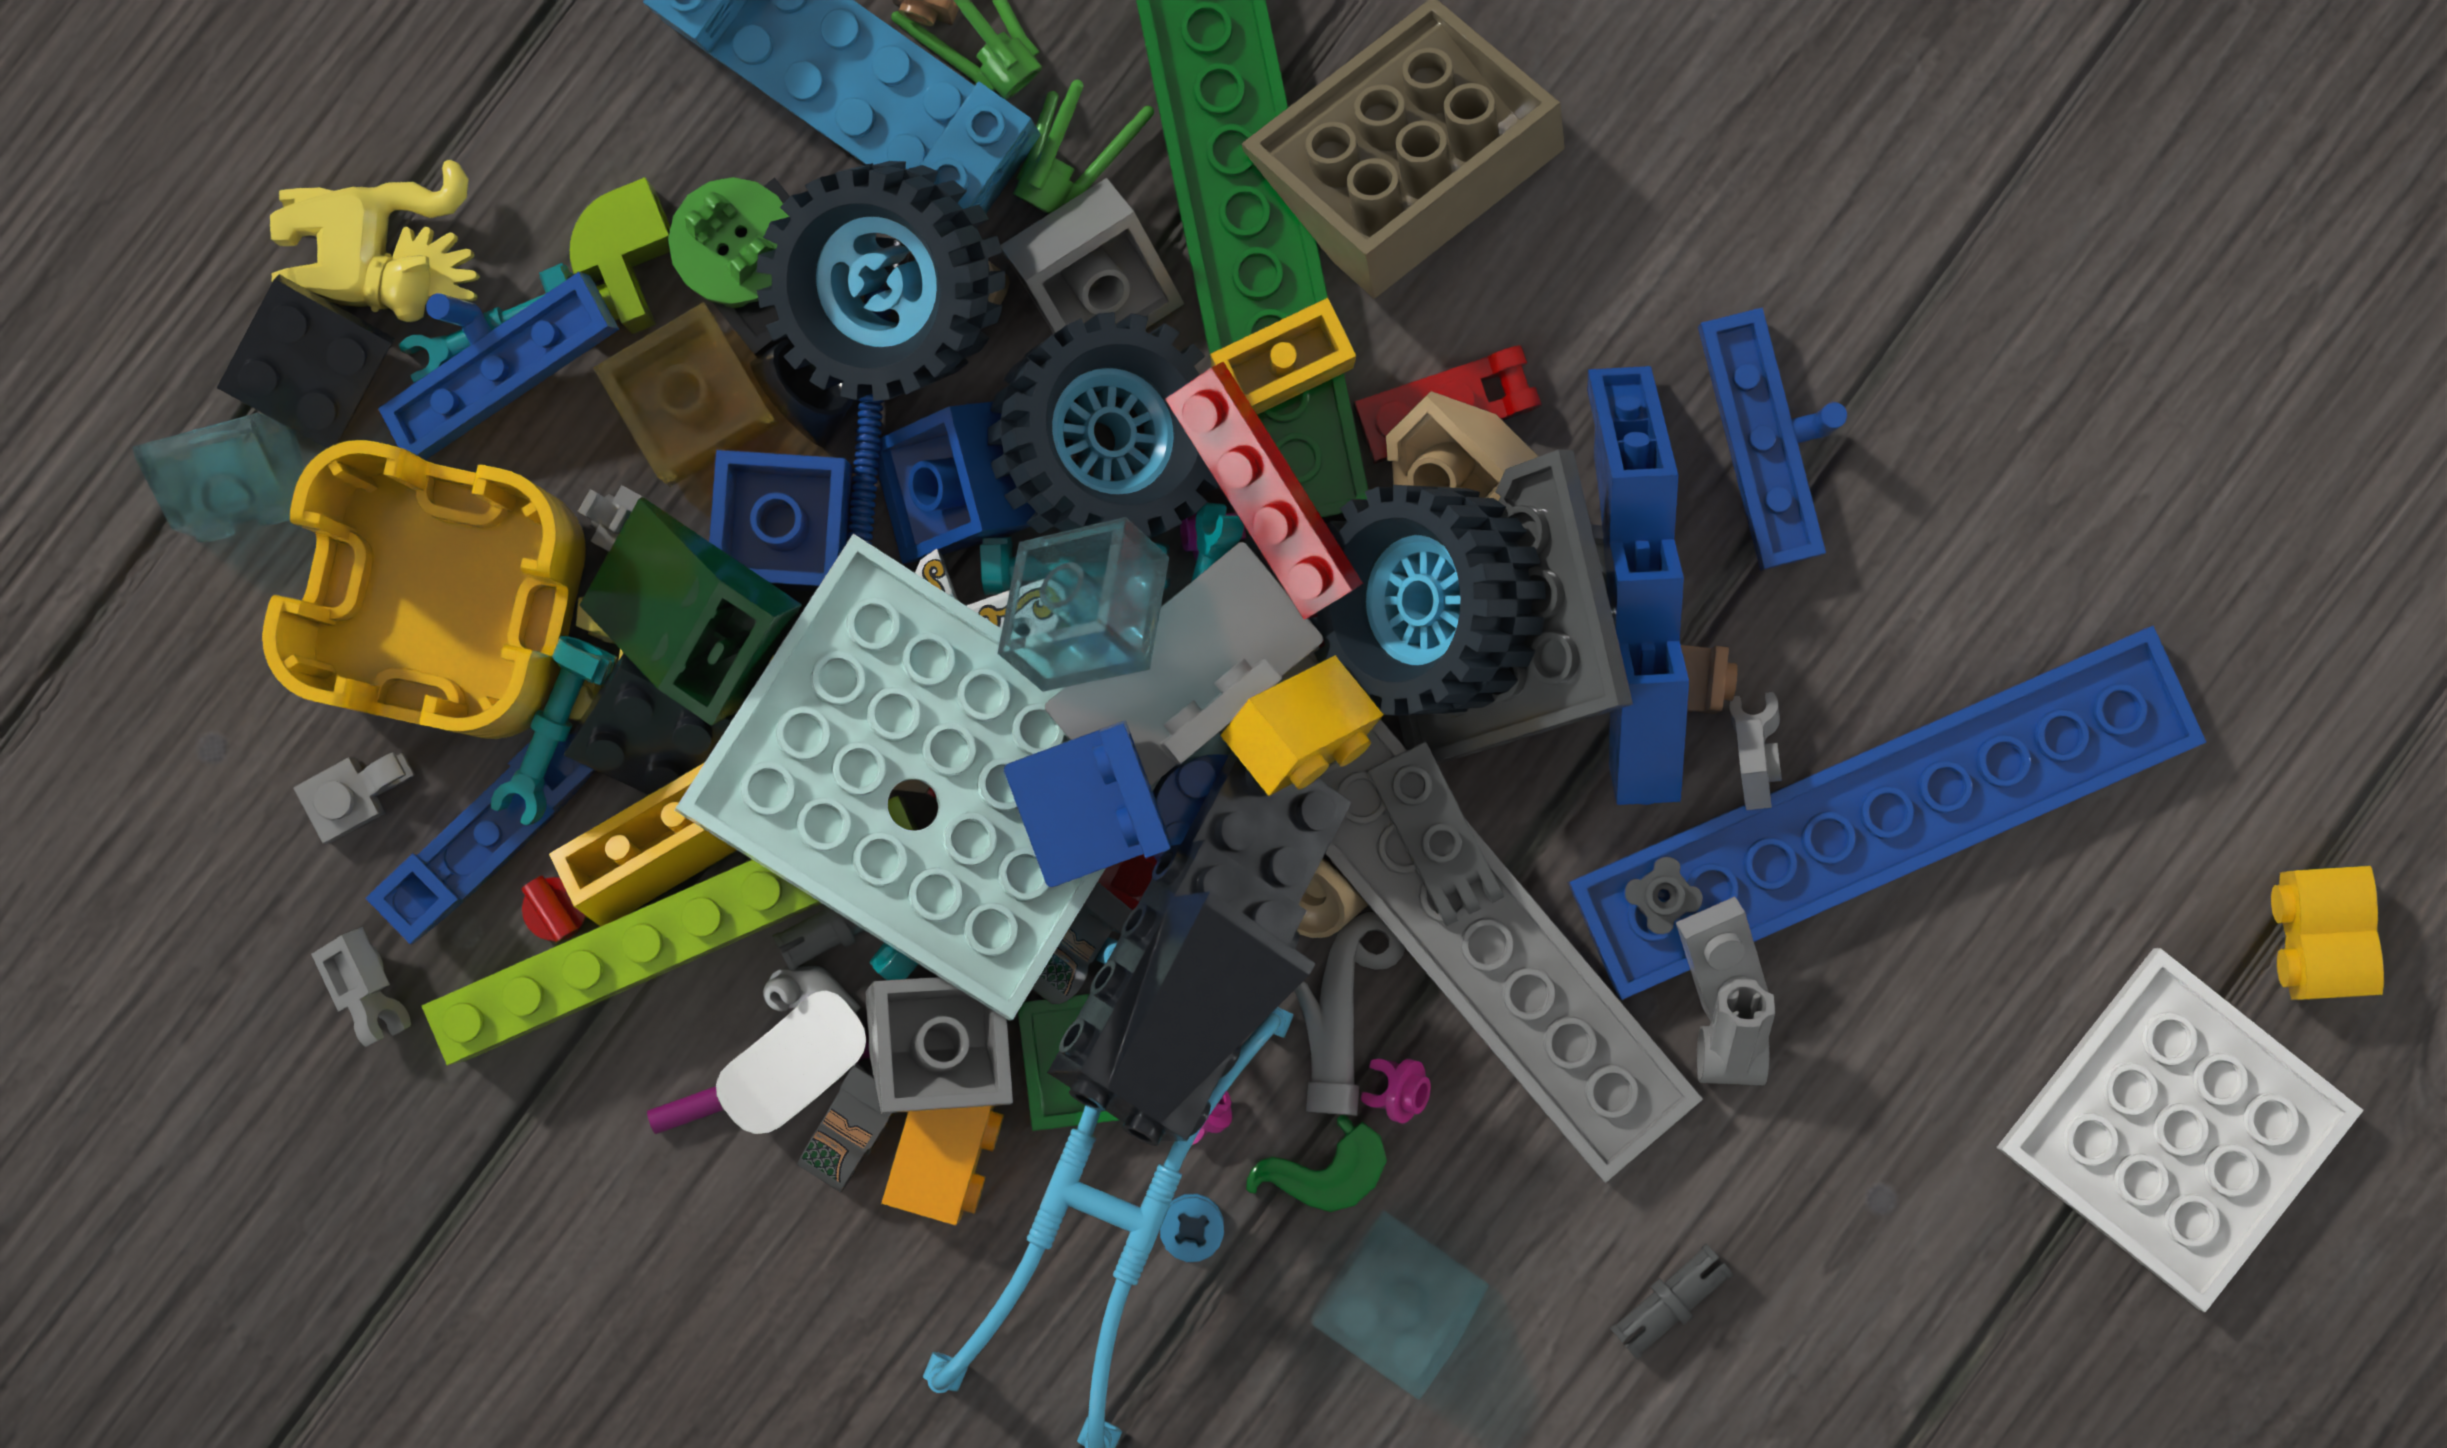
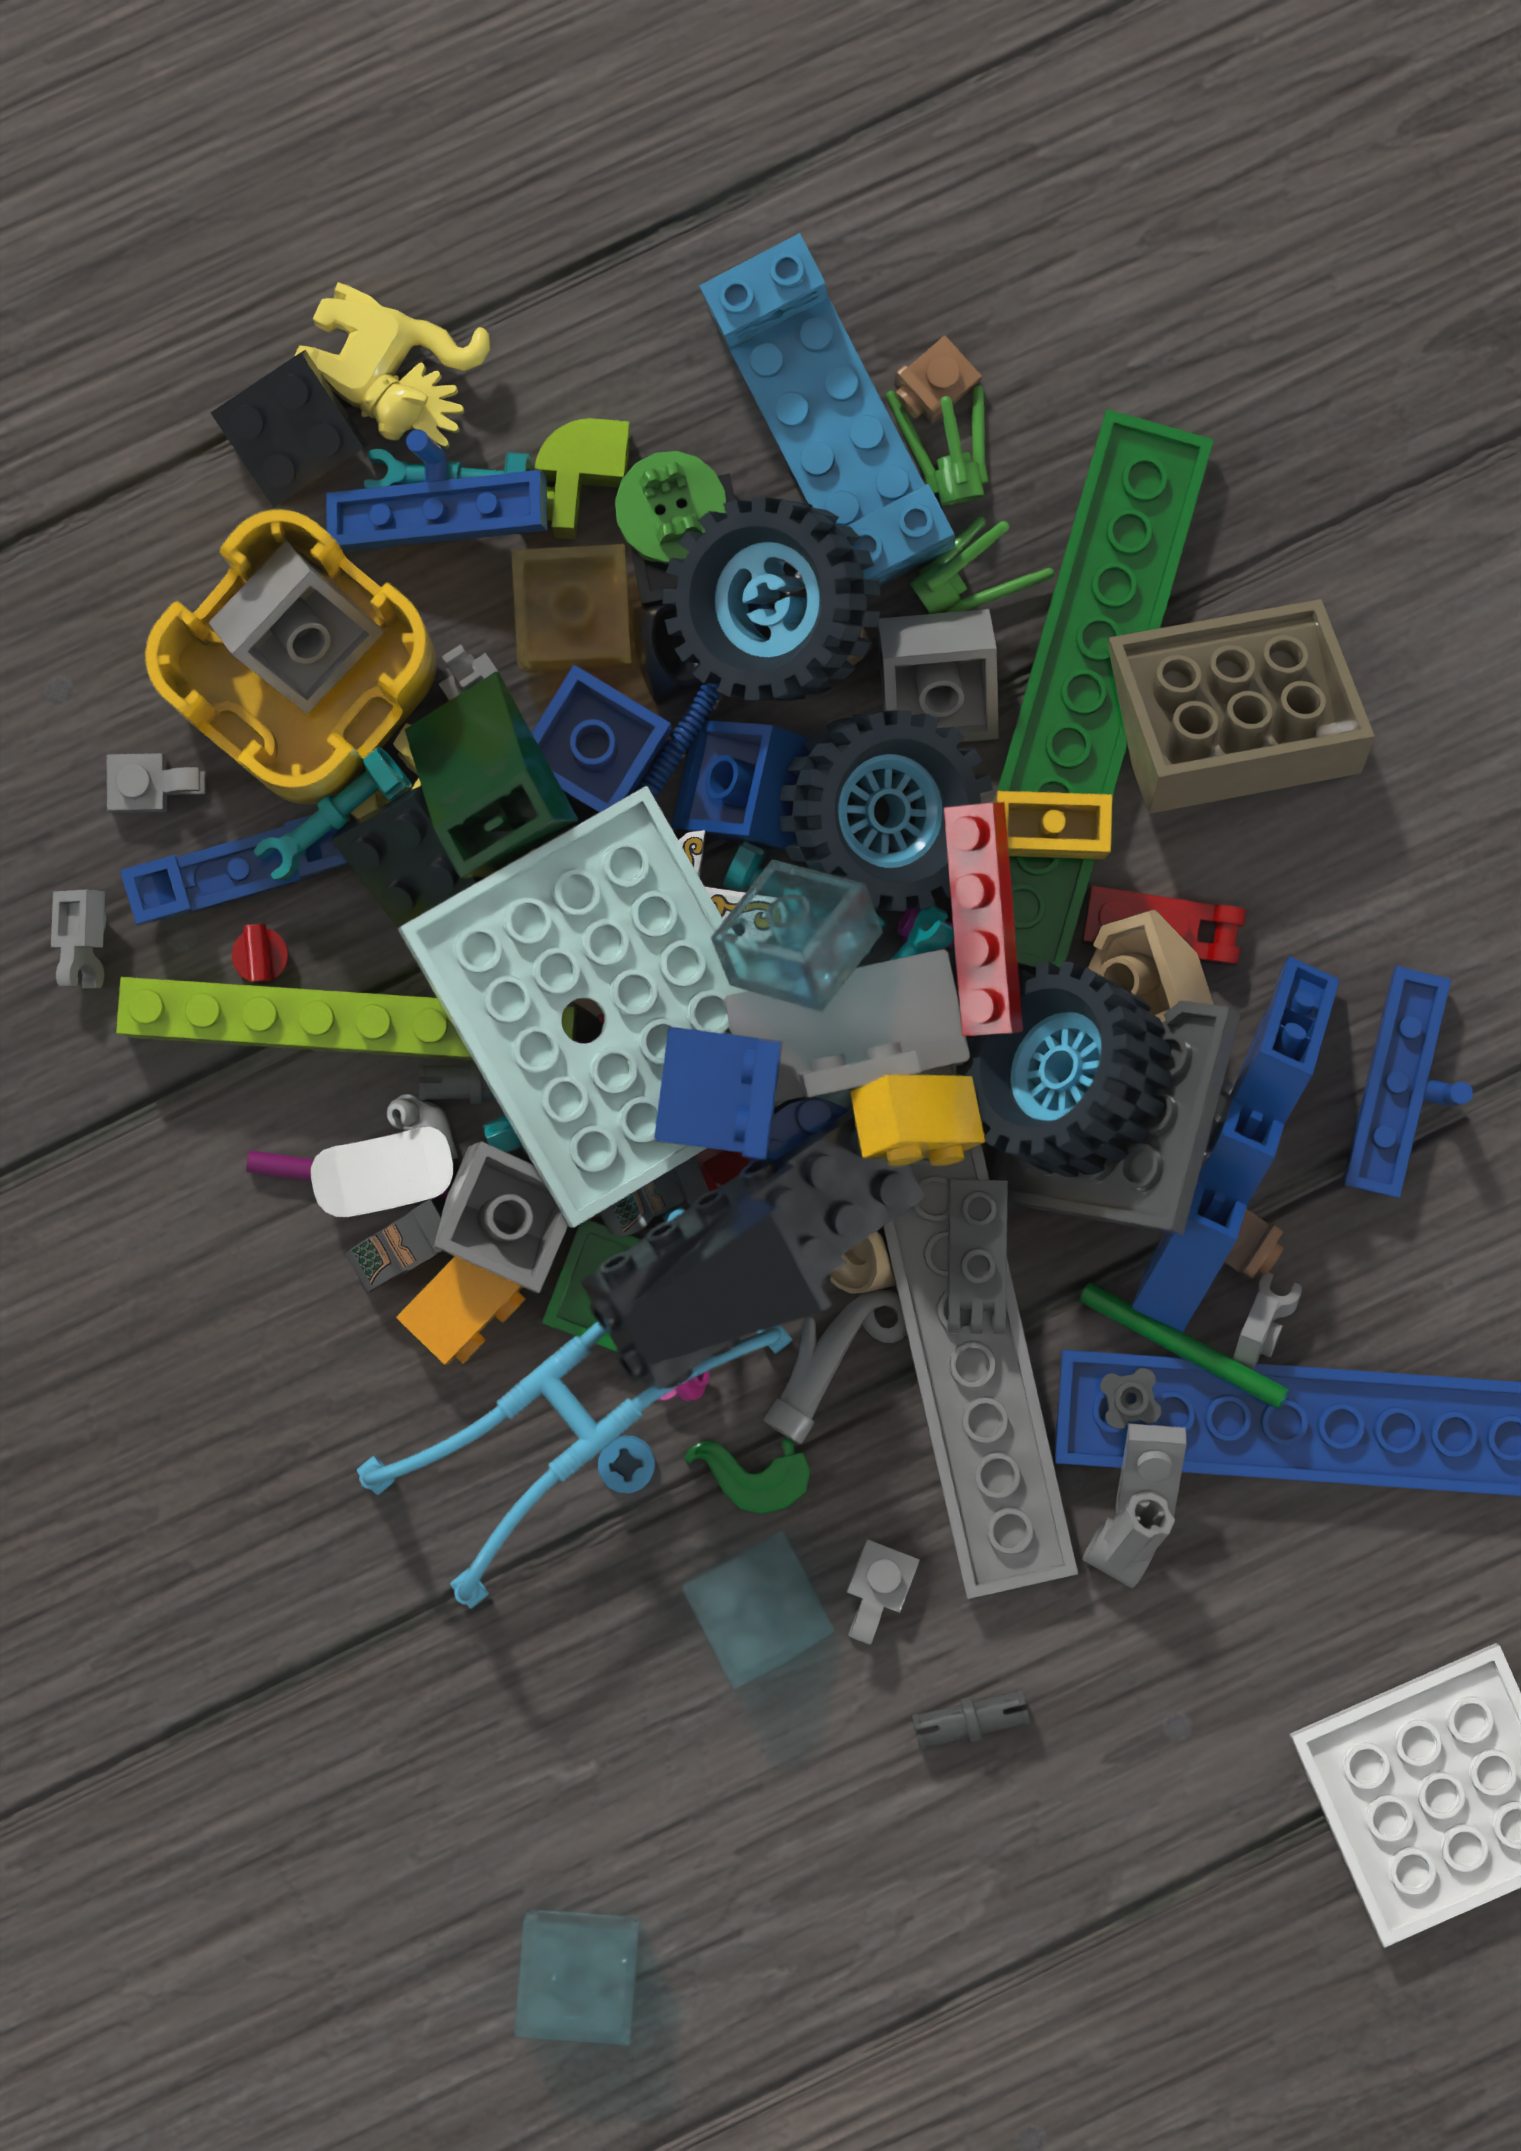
camera: 25 degrees right, 0 degrees up
clear light blue slope [132,413,305,542] -> none
yellow brick [549,762,736,927] -> none
dark pink plate [1361,1059,1431,1123] -> none
none -> light grey slope [209,540,385,714]
none -> light grey plate [846,1539,920,1645]
none -> green bar [1079,1282,1289,1409]

